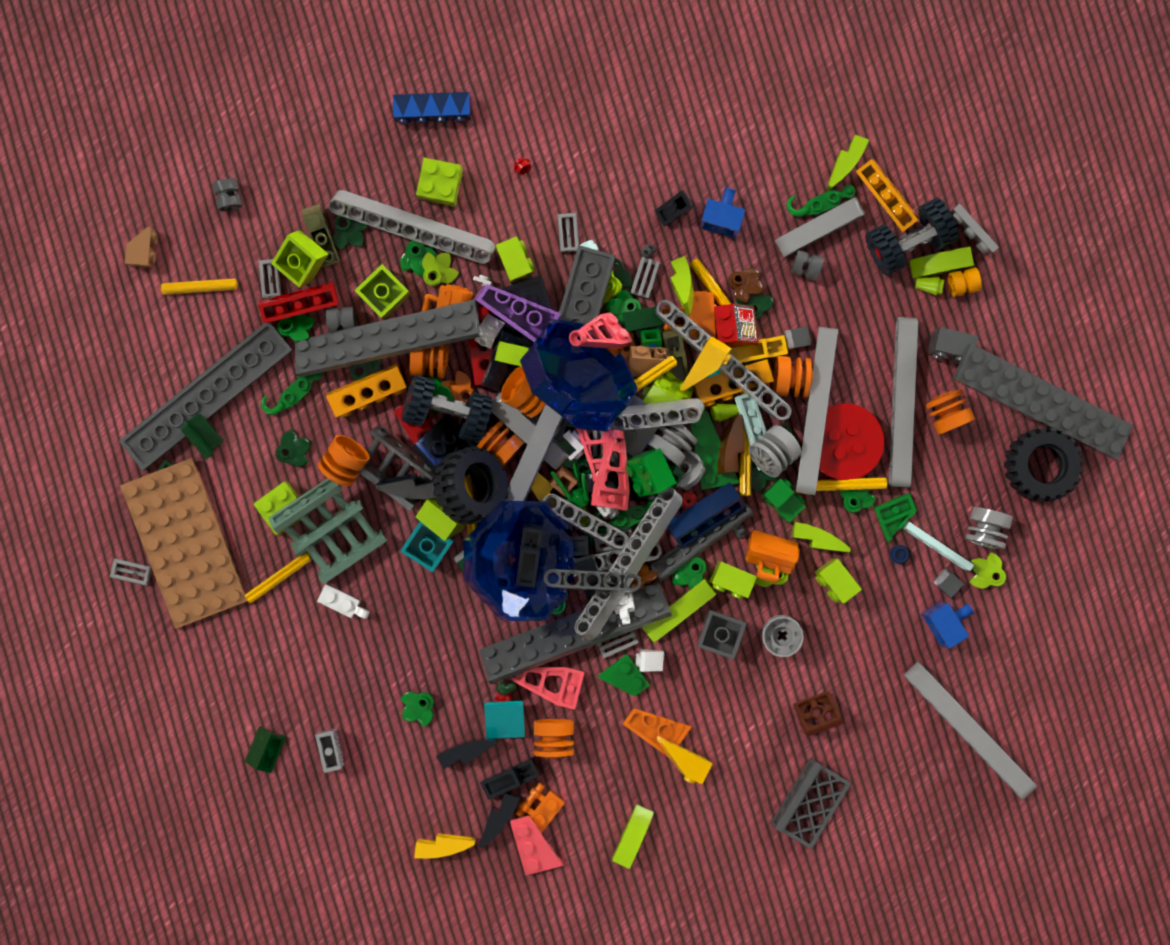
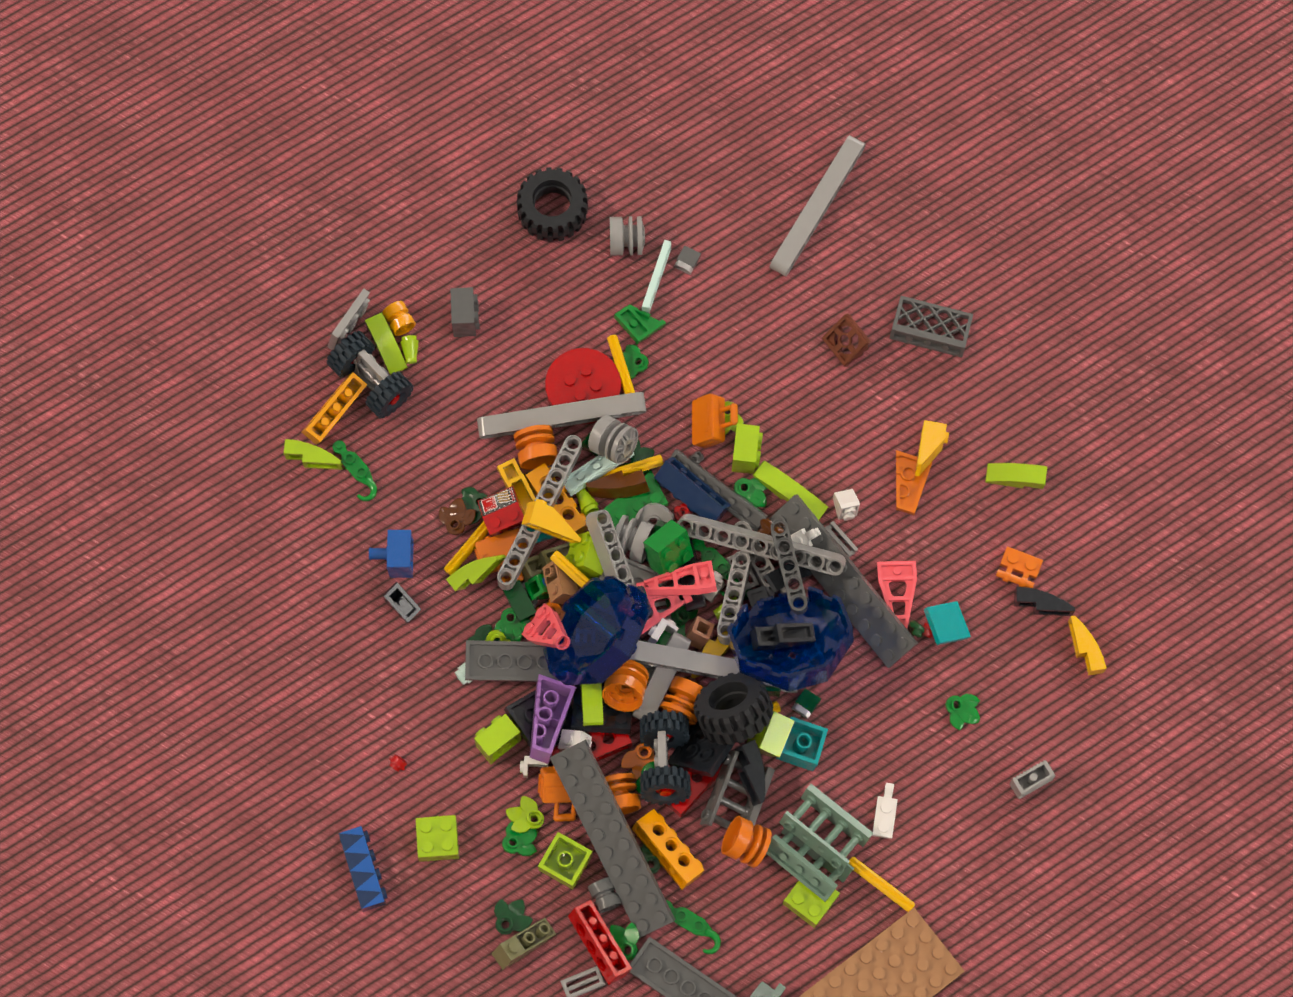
camera: 110 degrees left, 15 degrees down
dark green panel [245,726,286,773] -> none
lime brick [271,230,329,288] -> none
dark green plate [275,429,312,467] -> none
light grey beam [329,190,495,264] -> none
black slope [436,738,498,769] -> none
black slope [480,755,544,800] -> none
coral wing [510,816,563,875] -> none
orange wheel [534,719,574,759] -> none
green plant [551,463,590,507] -> none
light grey tile [557,213,579,253] -> none
green wing [597,654,650,697] -> none
light grey tile [630,257,660,299] -> none
dark grey rock [641,244,656,259] -> none
dark grey brick [696,609,747,660] -> none
green brick [760,479,806,523] -> none
light grey wheel [762,615,804,657] -> none
light grey beam [775,197,866,258] -> none
dark grey piece [784,326,811,350] -> none
dark grey wheel [790,250,824,281] -> none
lime slope [791,522,851,552] -> none
lime brick [814,558,862,604] -> none
light grey beam [889,317,918,487] -> none
dark blue plate [890,545,909,564] -> none
blue brick [920,602,974,649] -> none
orange wheel [925,389,976,435] -> none
dark grey plate [953,344,1133,460] -> none
lime plate [969,553,1006,589] -> none

